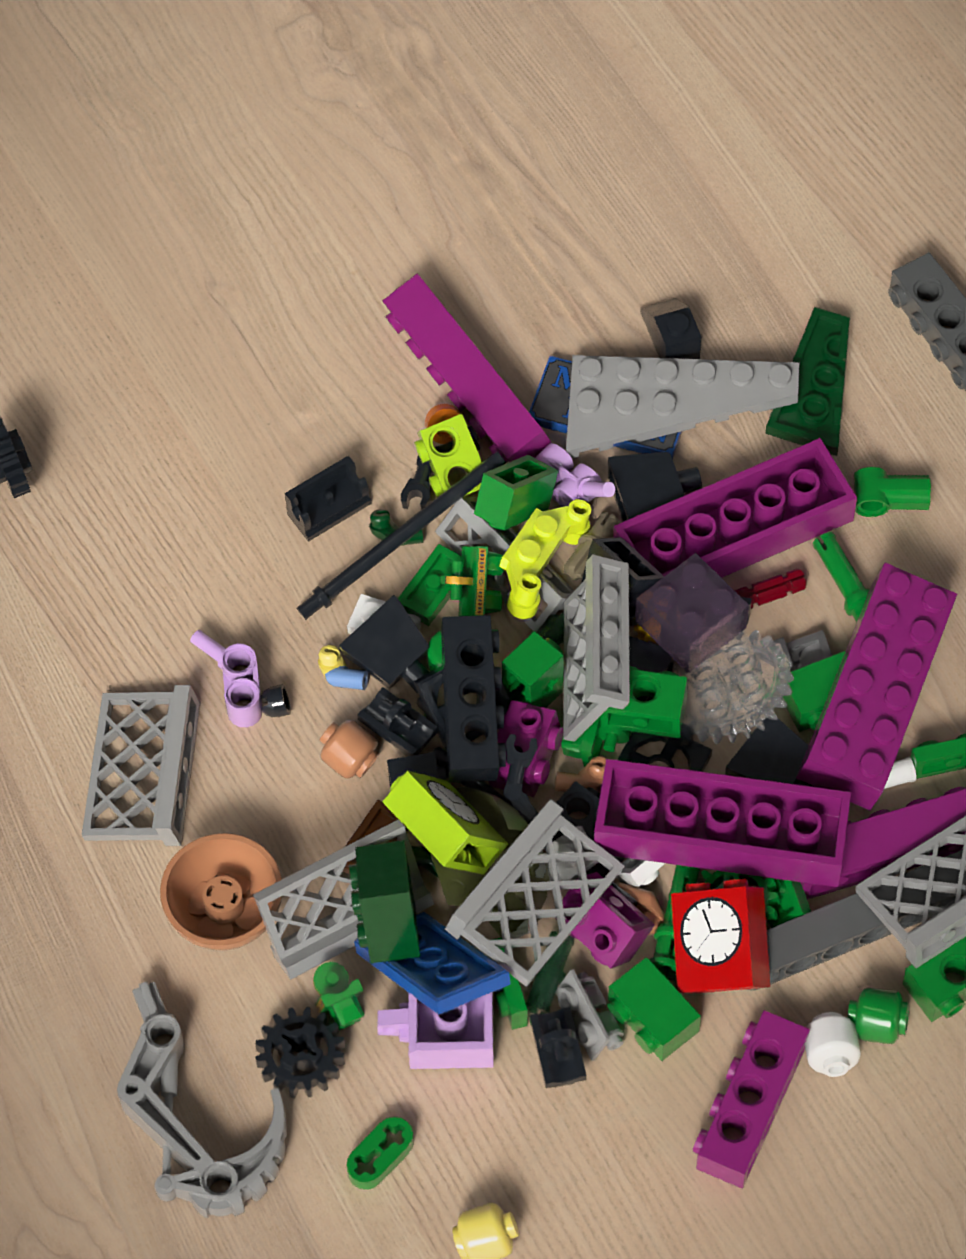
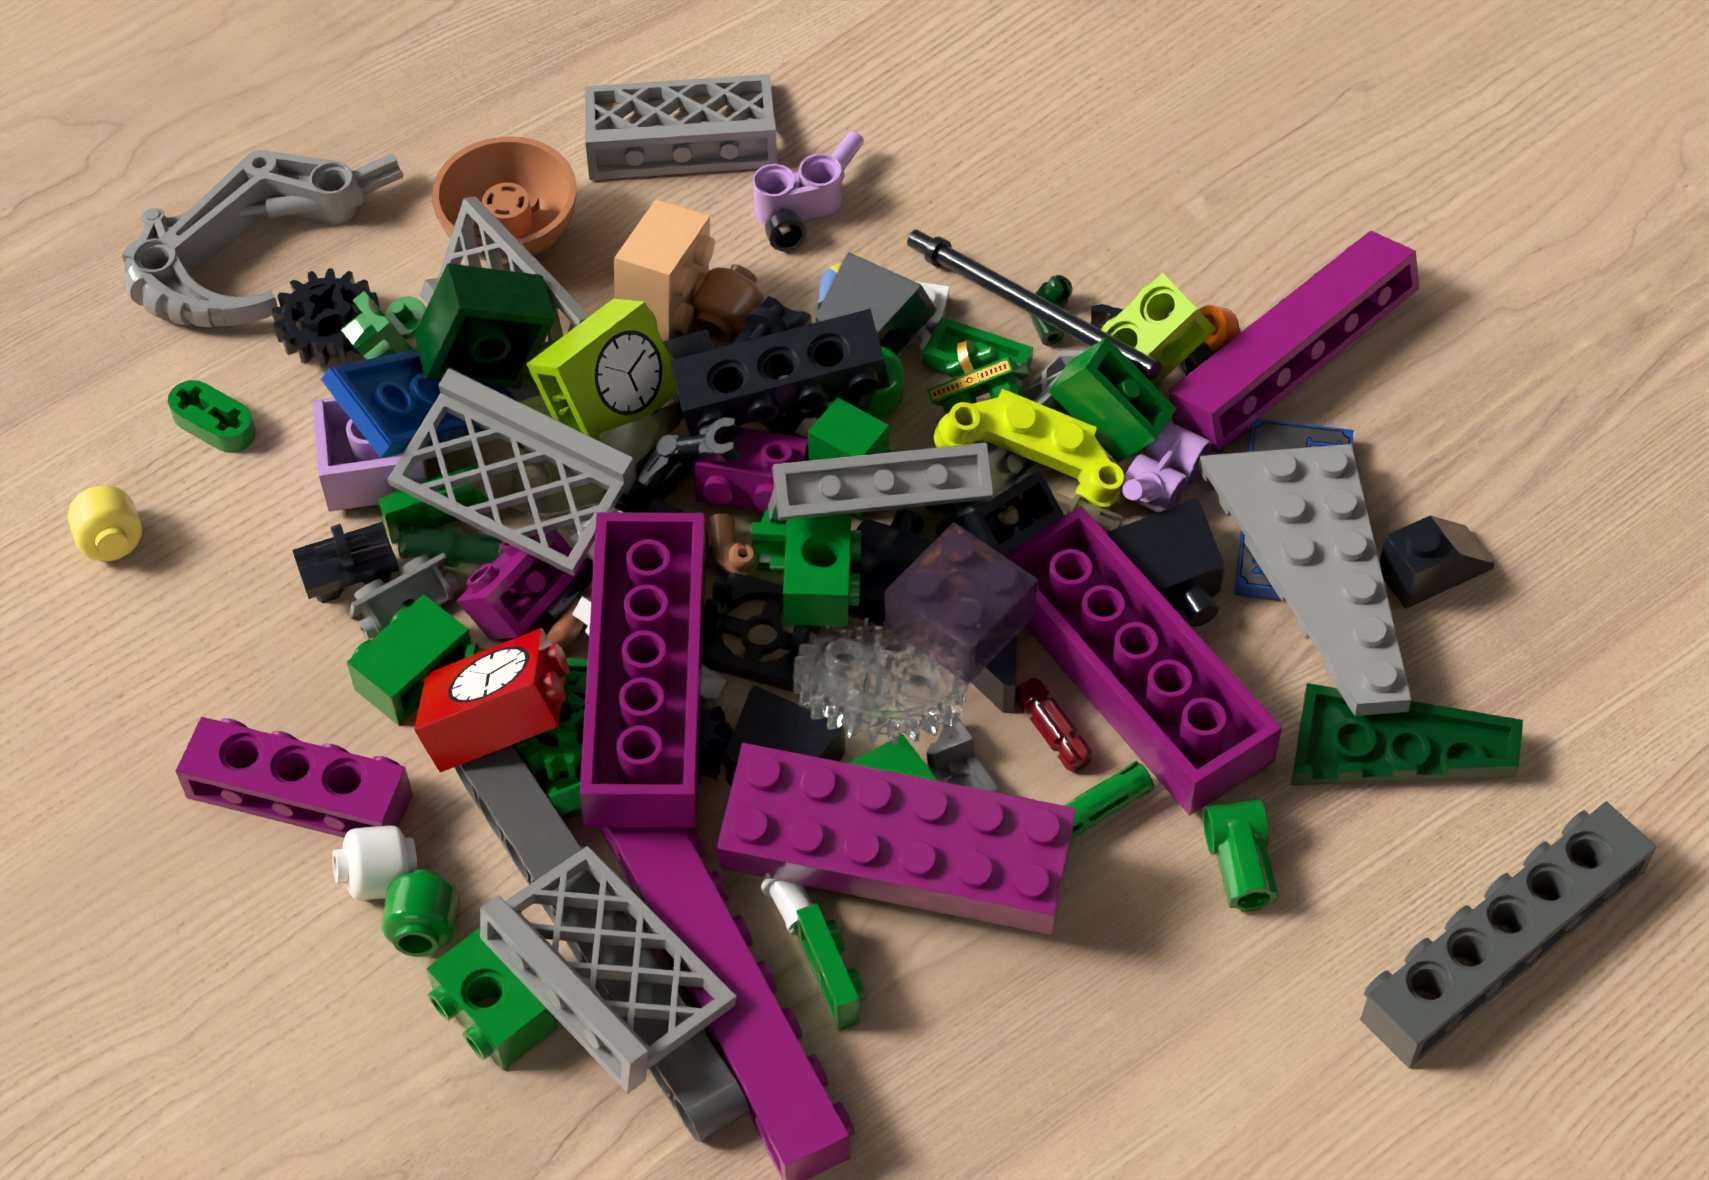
camera: 80 degrees right, 5 degrees down
black hinge [284,455,372,542] -> none
none -> light nougat brick [614,199,715,341]

